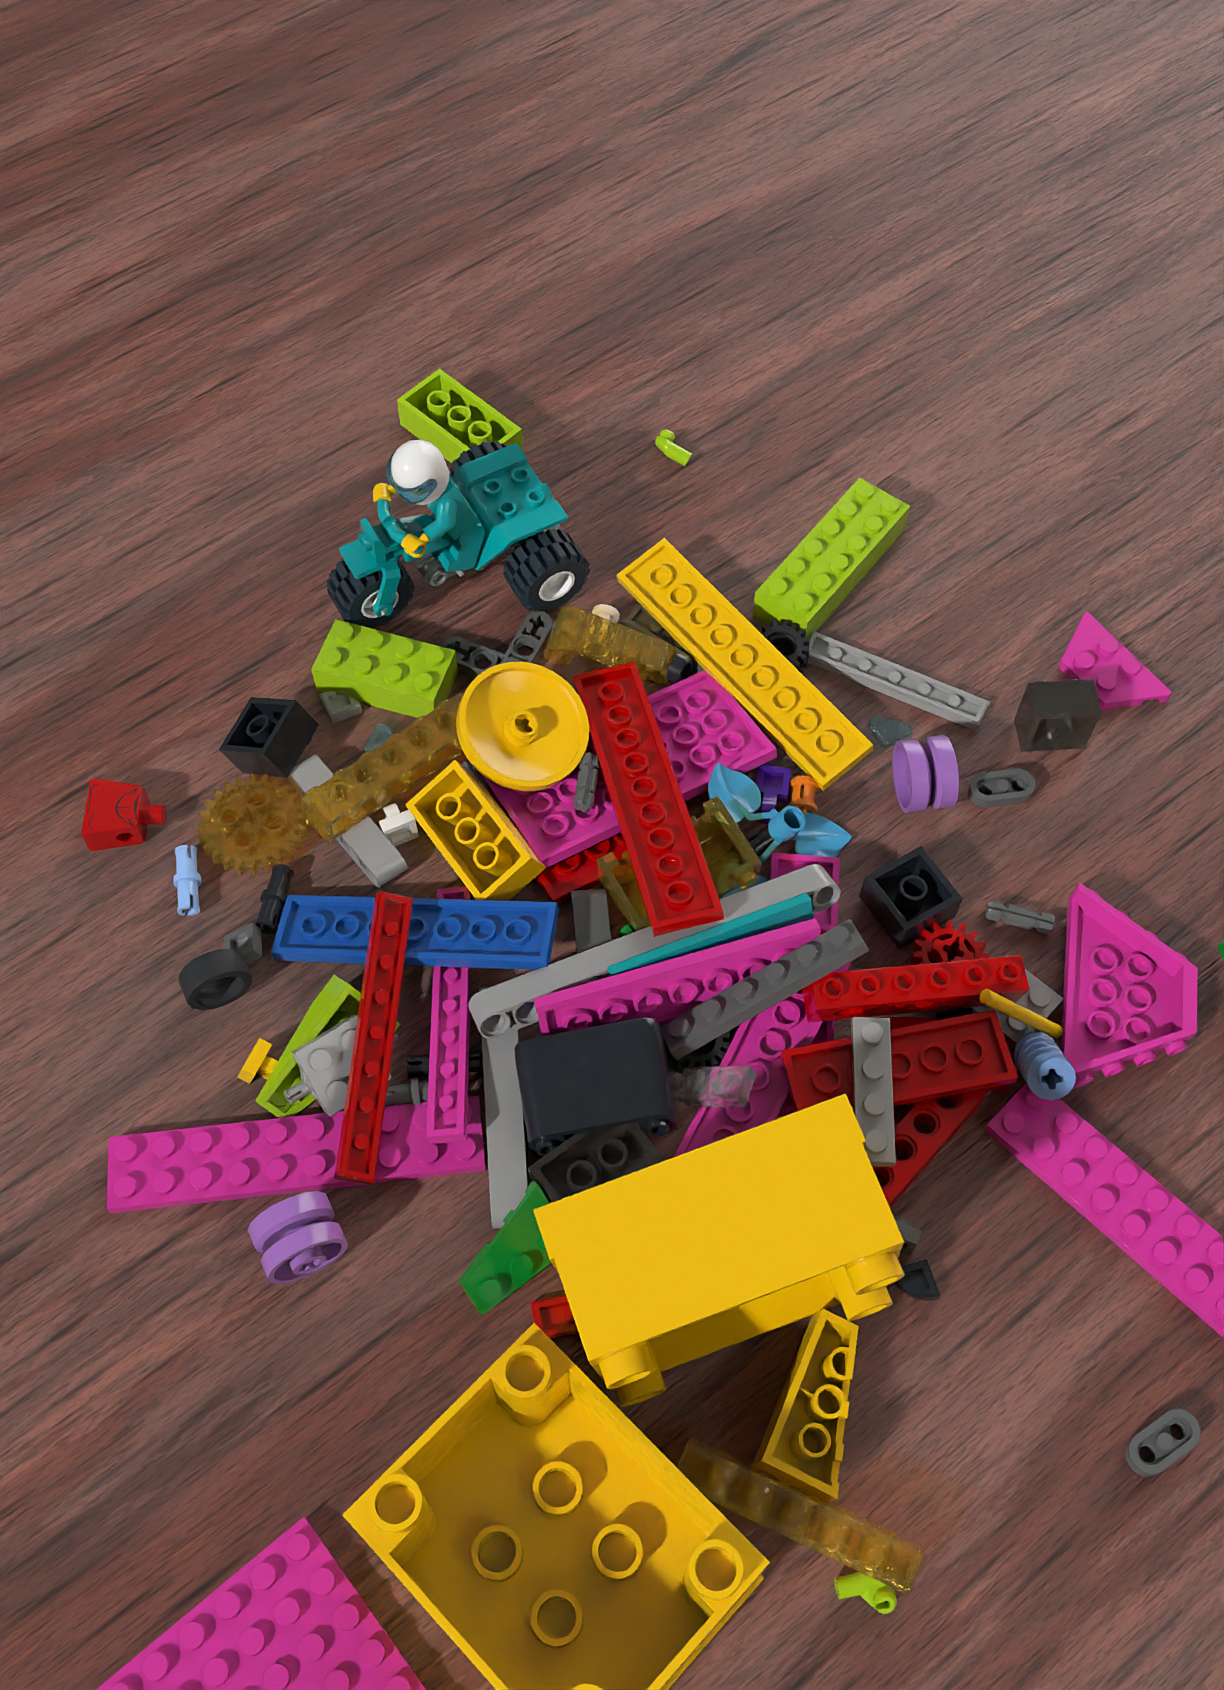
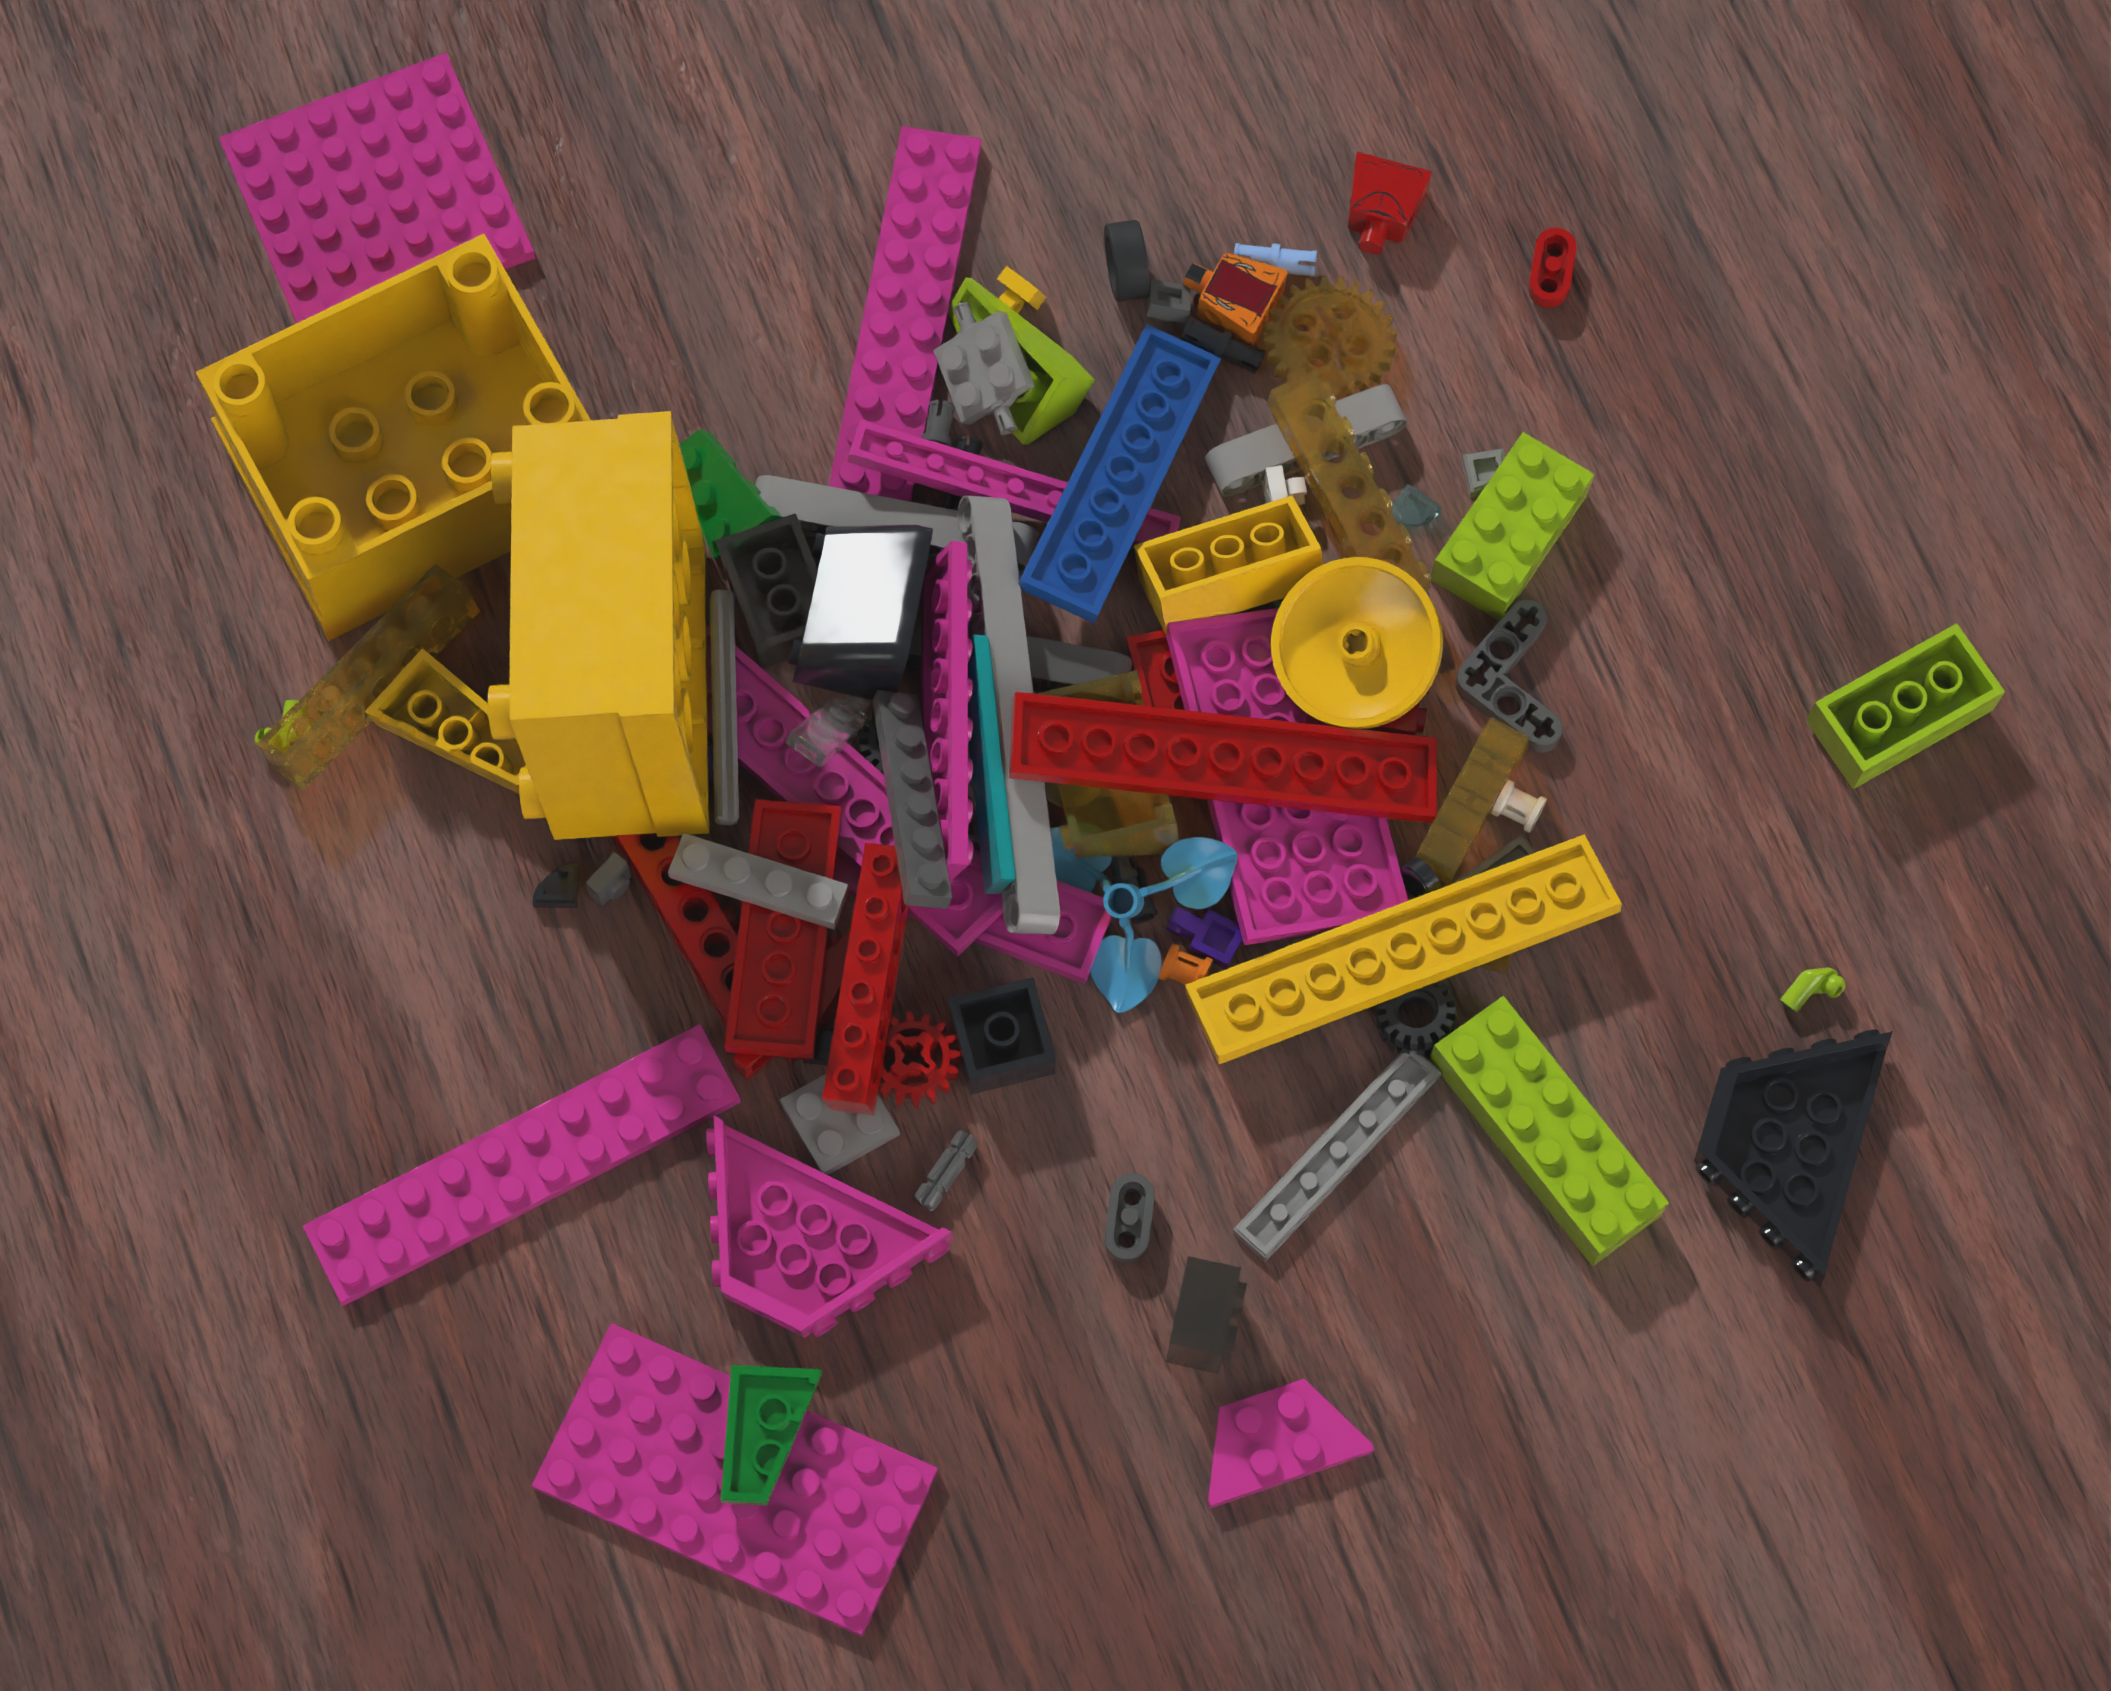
camera: 105 degrees right, 10 degrees up
black brick [219,697,319,778] -> none
medium lavender wheel [248,1191,348,1284] -> none
piece [326,439,590,629] -> none
red tile [334,891,413,1185] -> none
dark grey axle [573,753,600,813] -> none
clear light blue tile [867,716,913,749] -> none
medium lavender wheel [892,735,959,814] -> none
yellow bar [980,989,1063,1039] -> none
medium blue piece [1013,1031,1076,1100] -> none
dark grey plate [1125,1409,1201,1477] -> none
none -> torso [1183,253,1288,346]
none -> red plate [1528,228,1577,308]
none -> black piece [1694,1029,1893,1287]

